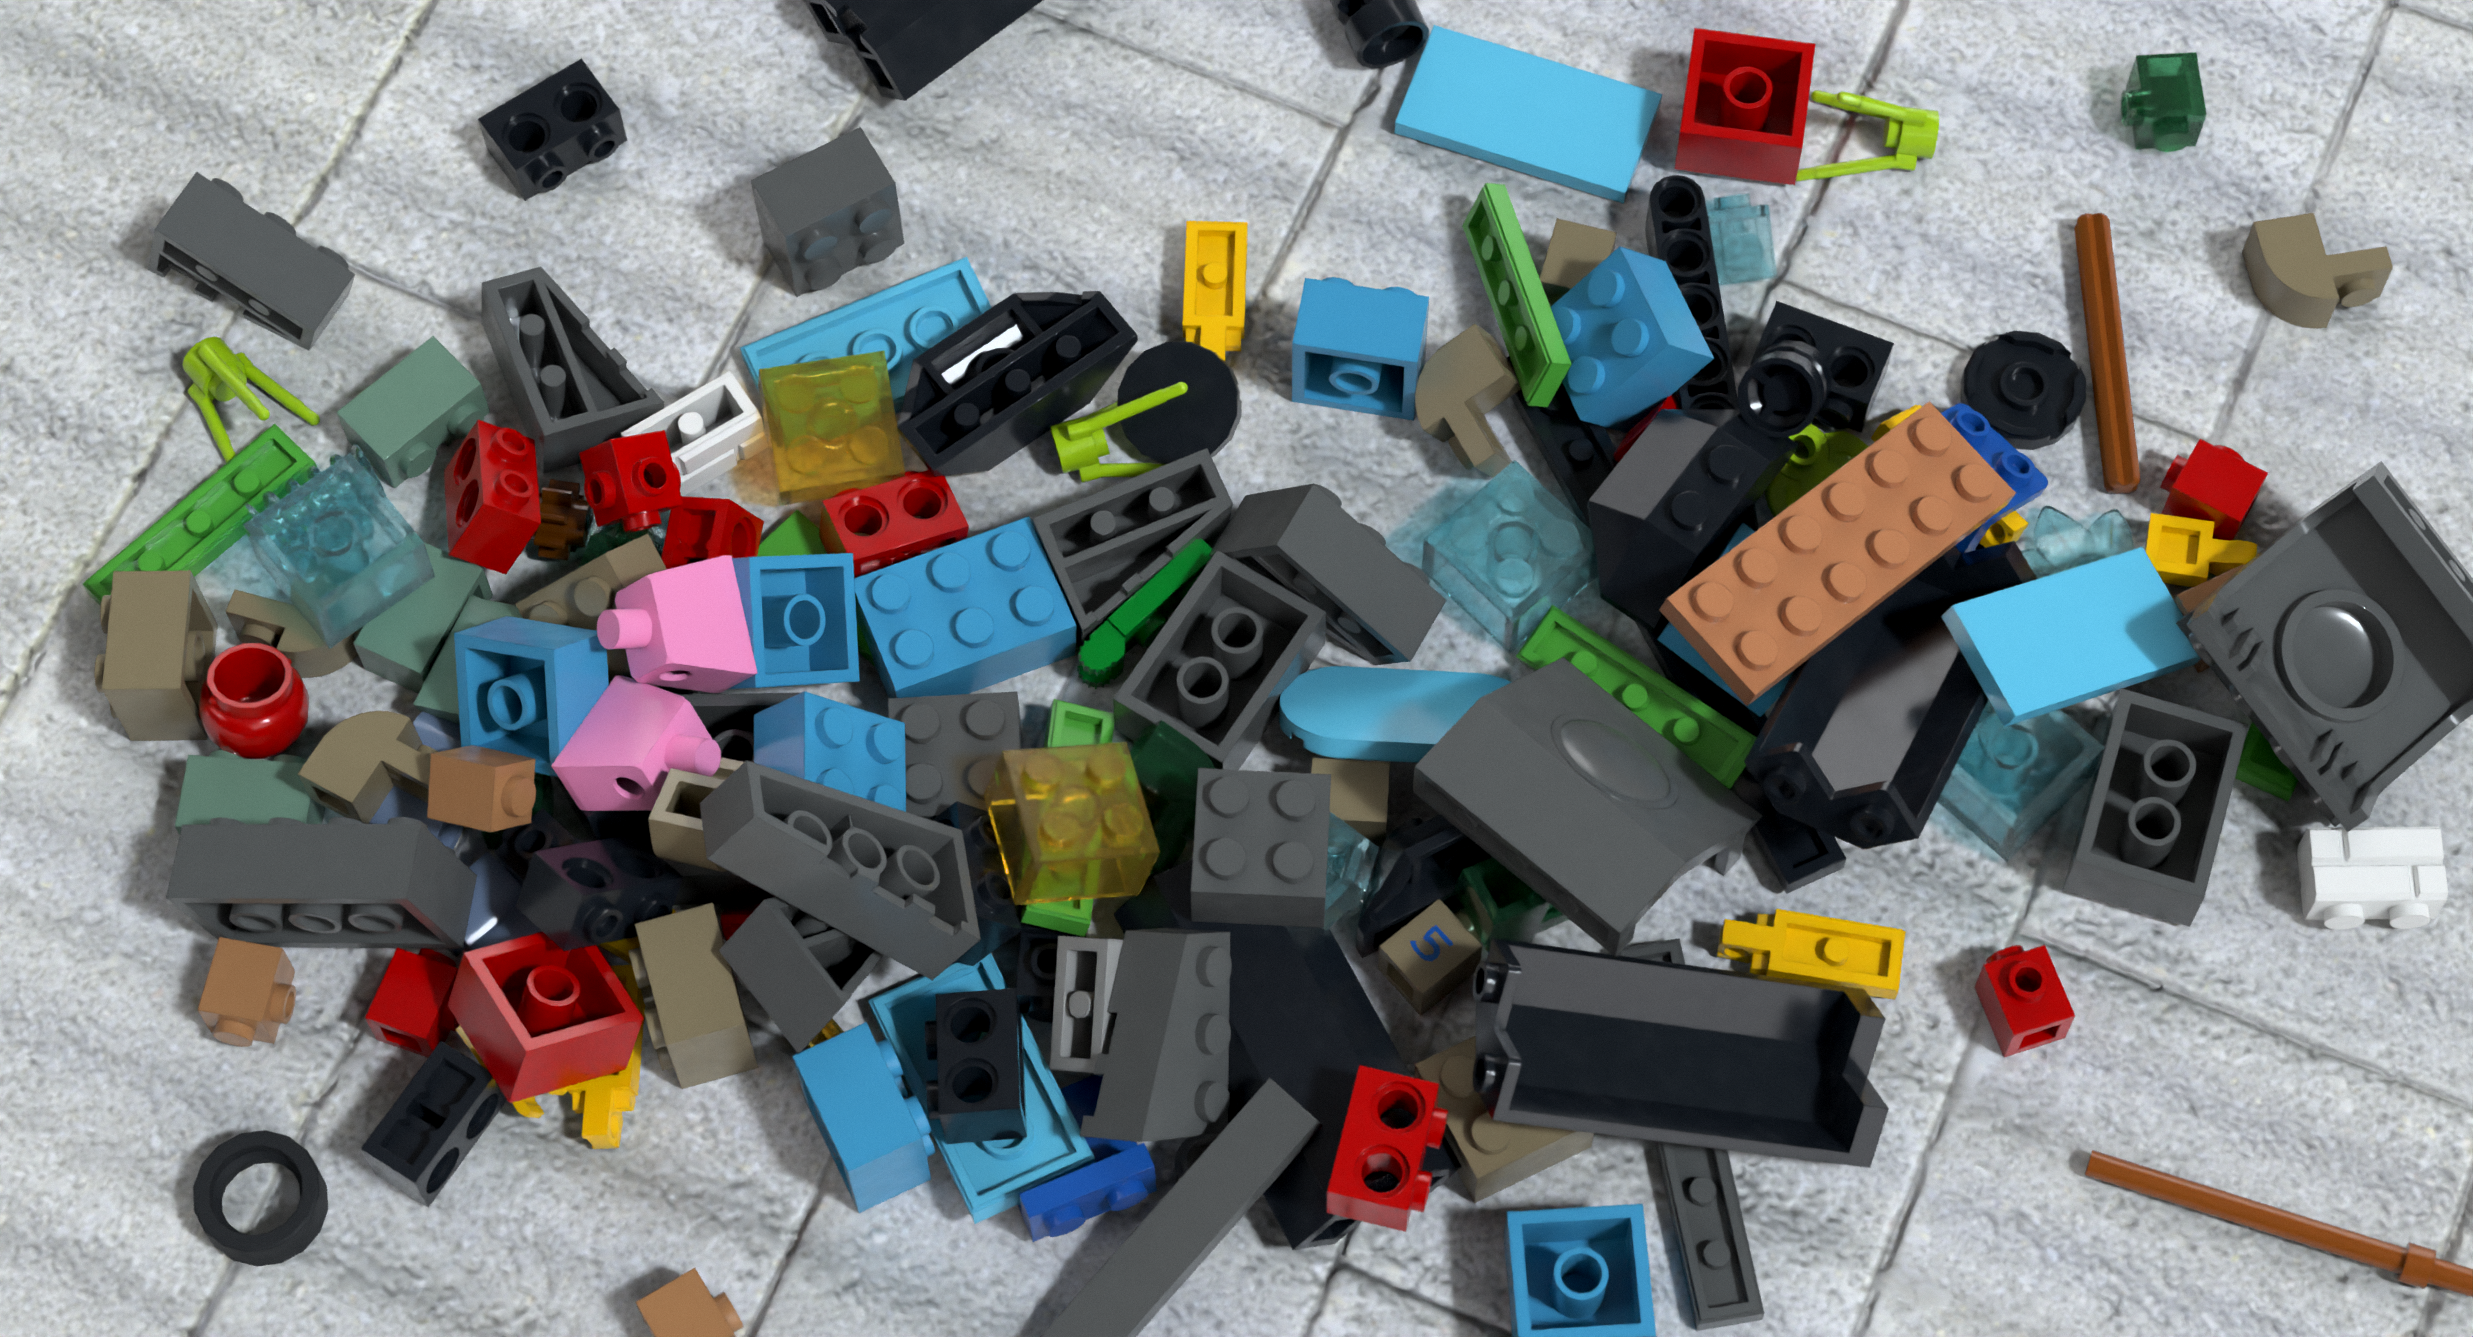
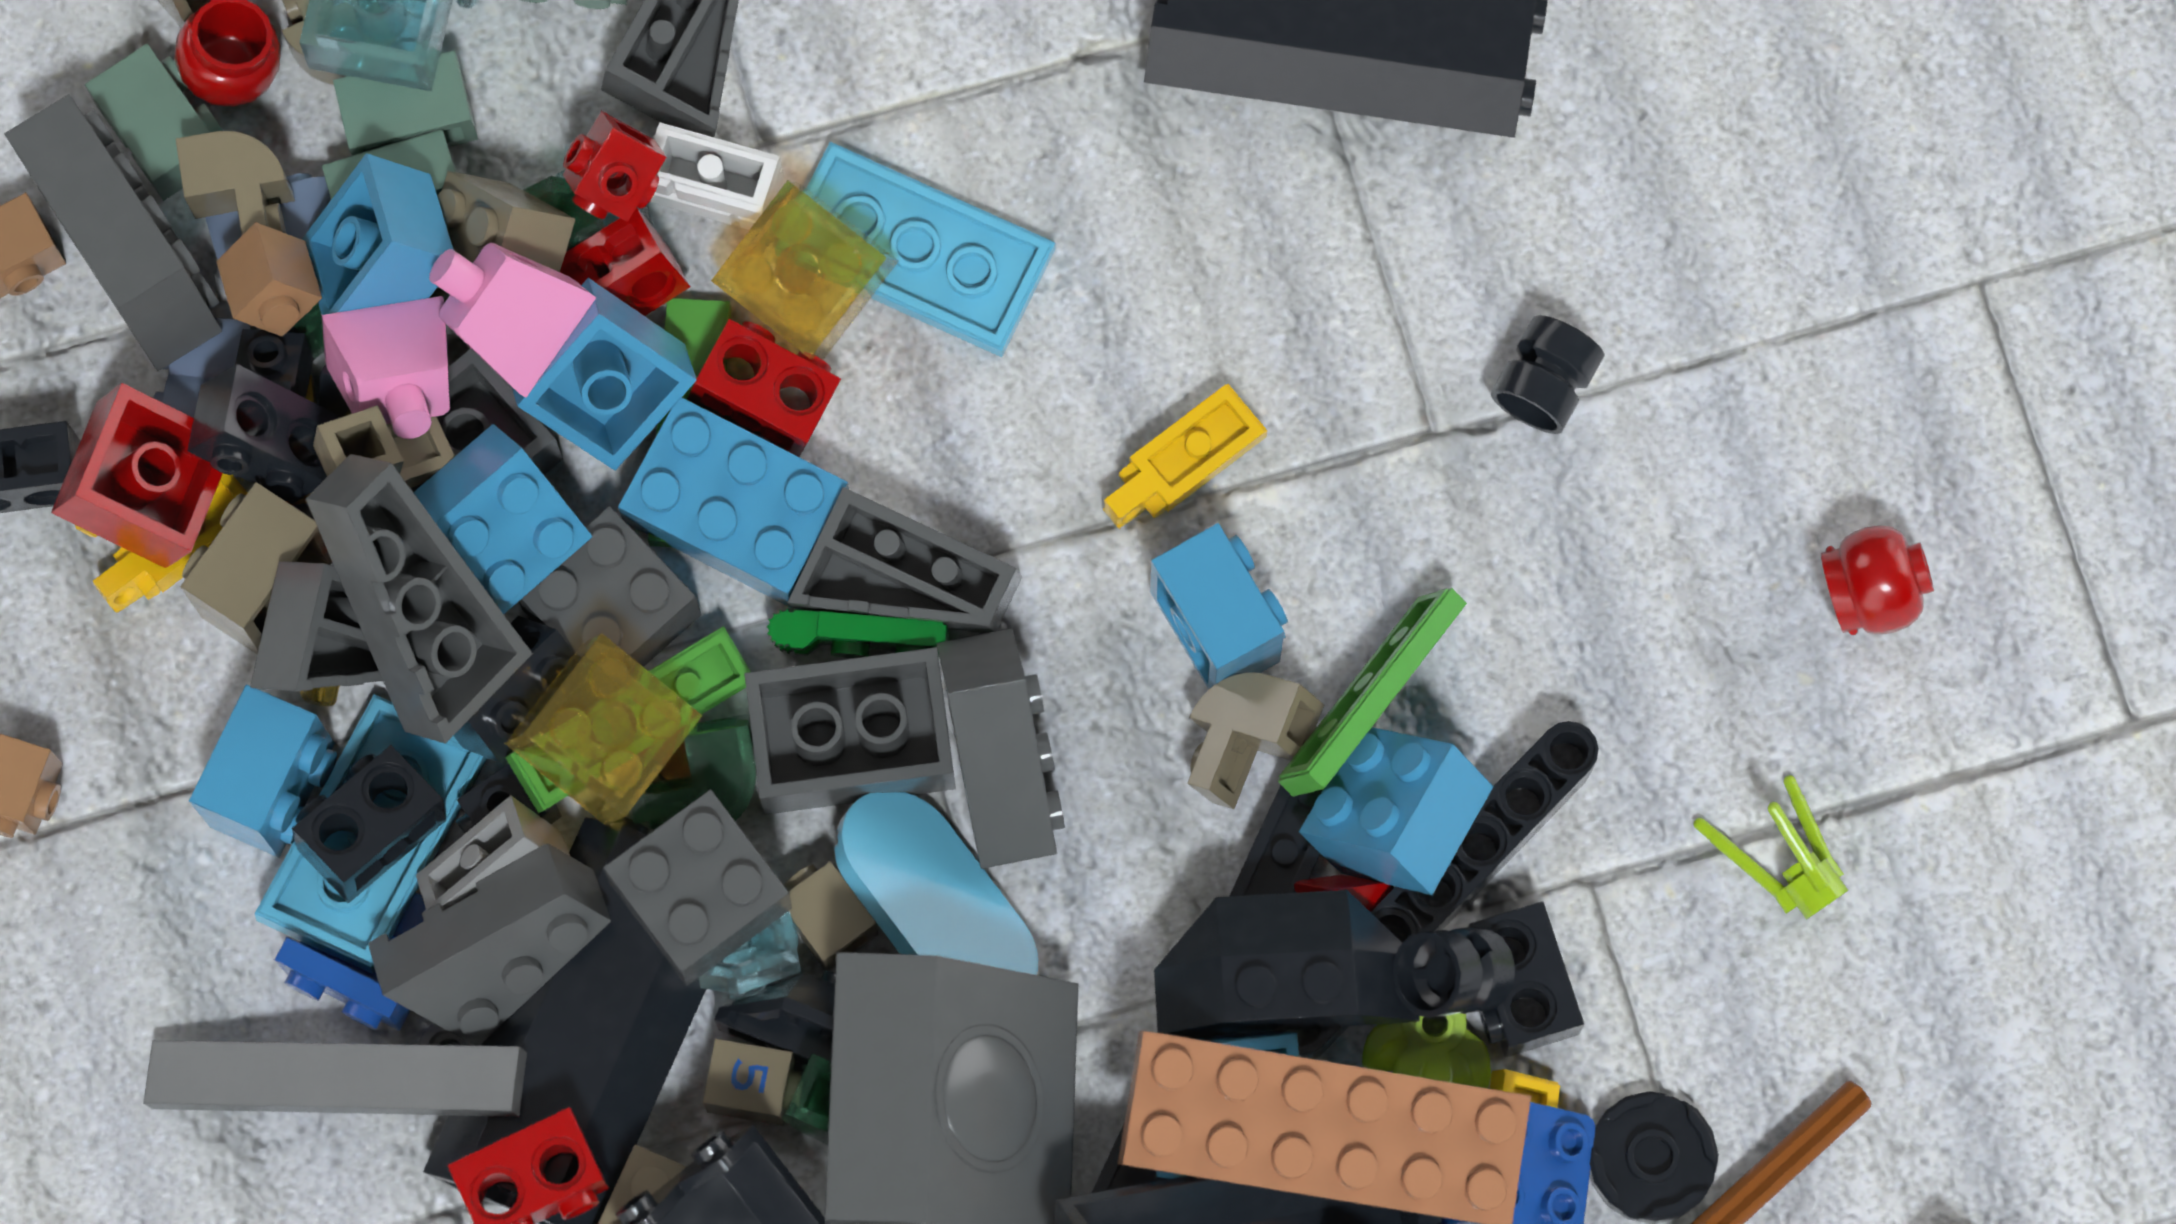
camera: 50 degrees right, 10 degrees up
red brick [365,947,460,1058] -> none
red brick [444,419,541,575] -> none
reddish brown gear [531,479,596,561] -> none
dark grey brick [751,127,904,297] -> none
black wedge [897,291,1138,477] -> none
lime plant [1050,382,1188,483] -> none
black tile [1117,342,1242,464] -> none
medium azure tile [1394,25,1662,204] -> none
clear light blue brick [1422,460,1598,654] -> none
bright green tile [1516,605,1757,789] -> none
dark tan brick [1540,218,1617,307] -> none
red brick [1674,28,1816,185] -> none
clear light blue bracket [1707,193,1777,285] -> none
clear green brick [2121,52,2207,152] -> none

